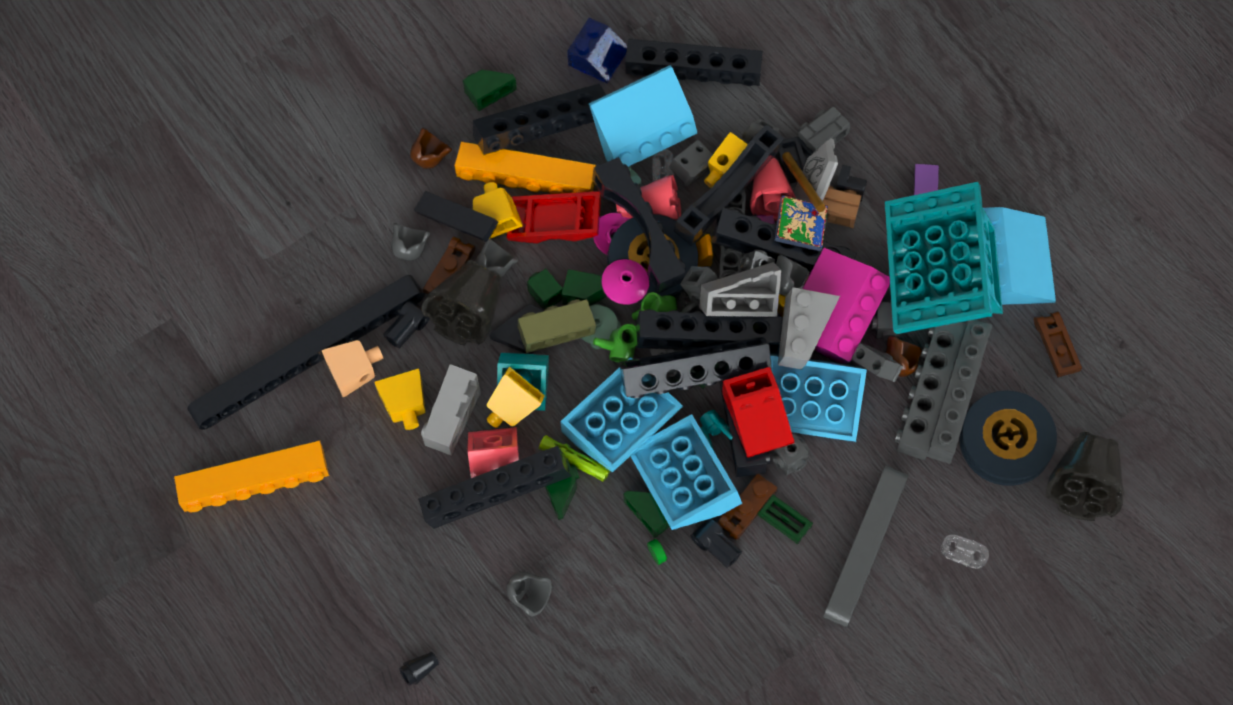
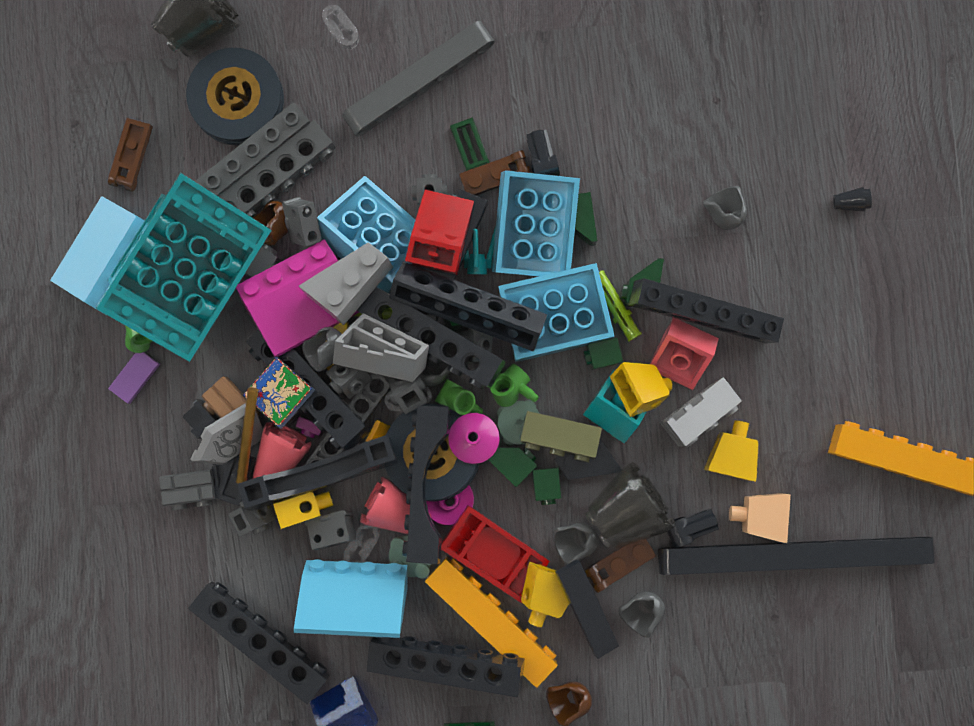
camera: 150 degrees left, 20 degrees up
green tile [647,539,667,565] -> none
none -> dark green brick [583,338,623,370]

